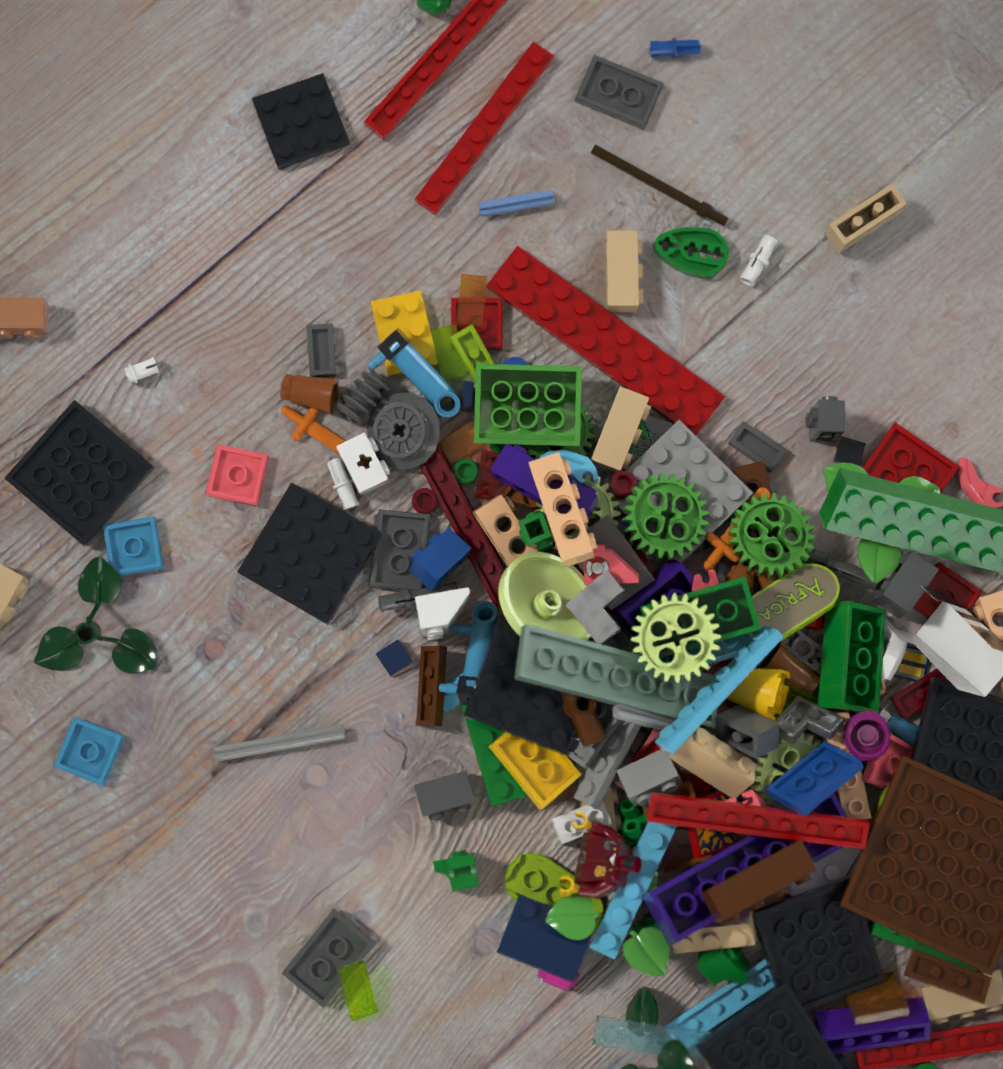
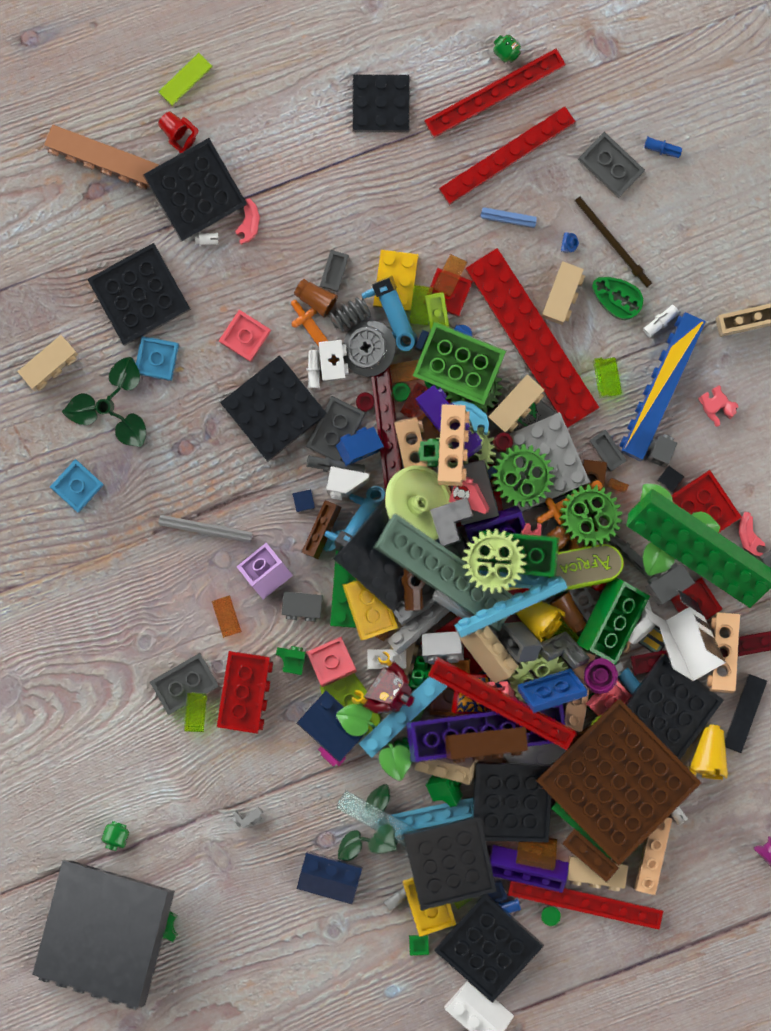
camera: 30 degrees right, 5 degrees up
none -> black plate [143,138,247,242]
none -> lime tile [158,53,212,106]
none -> red piece [158,111,199,153]
none -> clear orange tile [212,595,242,638]
none -> red bracket [217,651,274,734]
none -> coral piece [235,198,260,245]
none -> lavender slope [237,543,293,599]
none -> coral tile [306,637,357,687]
none -> blue plate [561,232,579,253]
none -> clear neon green panel [593,357,622,399]
none -> clear orange tile [607,478,629,493]
none -> blue brick [619,312,706,462]
none -> coral animal [698,385,739,427]

